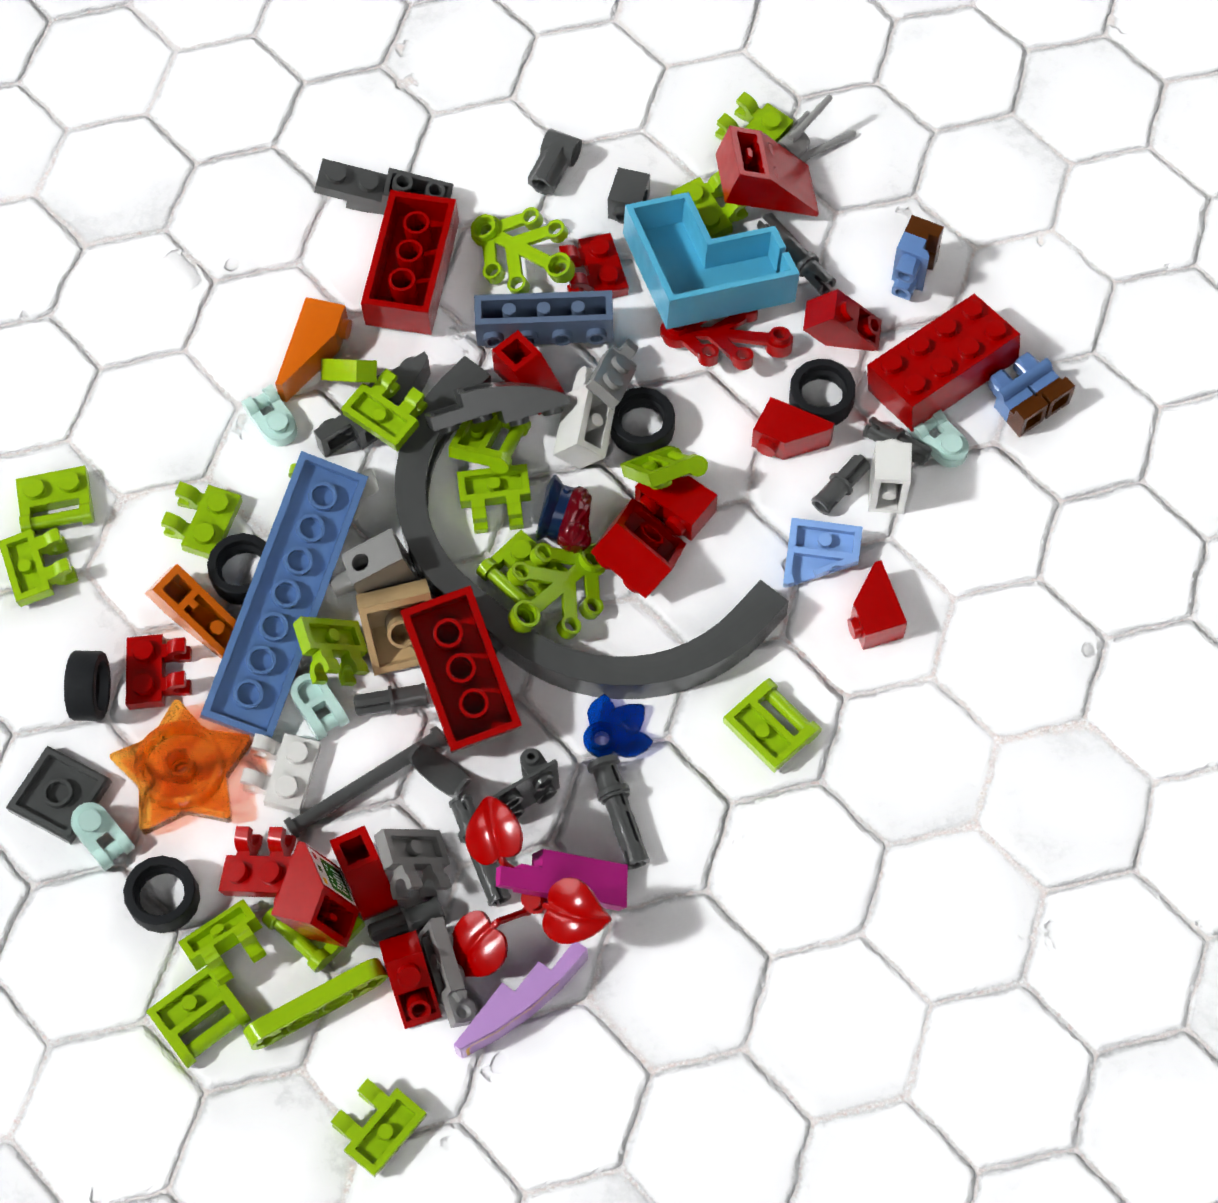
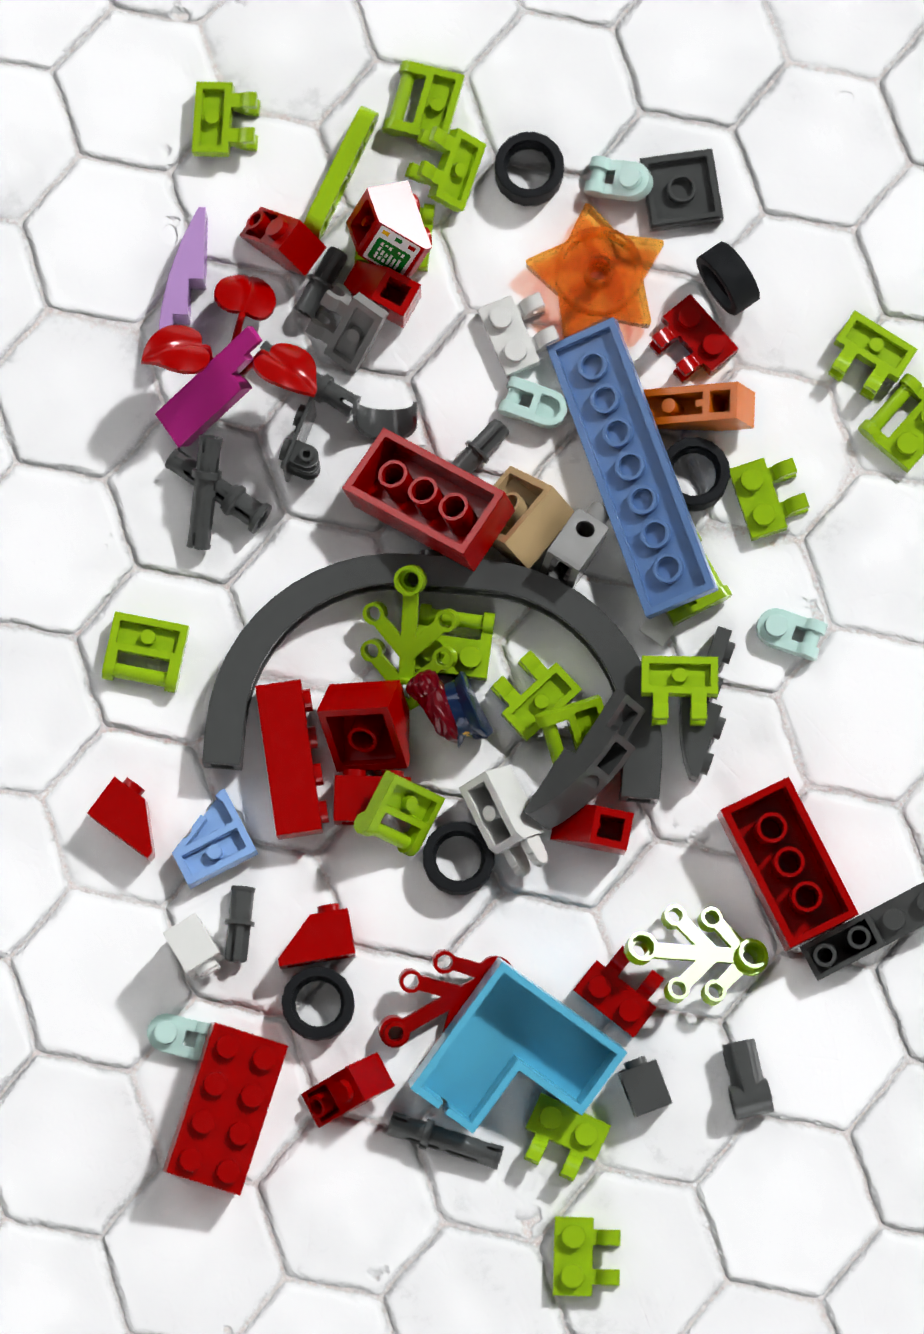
camera: 140 degrees right, 15 degrees up
red plate [218,826,296,897] -> none
orange slope [275,297,352,402] -> none
dark grey bar [283,726,448,839] -> none
lime plate [293,616,369,686] -> none
lime piece [321,358,377,383] -> none
light grey hinge [418,916,476,1028] -> none
sand blue brick [474,290,614,348] -> none
clear blue plate [583,694,653,758] -> none
light grey hinge [585,338,639,409] -> none
red slope [715,126,819,217] -> none
light grey plant [777,95,857,162] -> none
dark grey axle [862,416,932,466] -> none
medium blue hips [891,215,944,300] -> none
hips [988,352,1076,437] -> none
none -> dark grey pin [186,434,223,550]
none -> red brick [255,679,329,840]

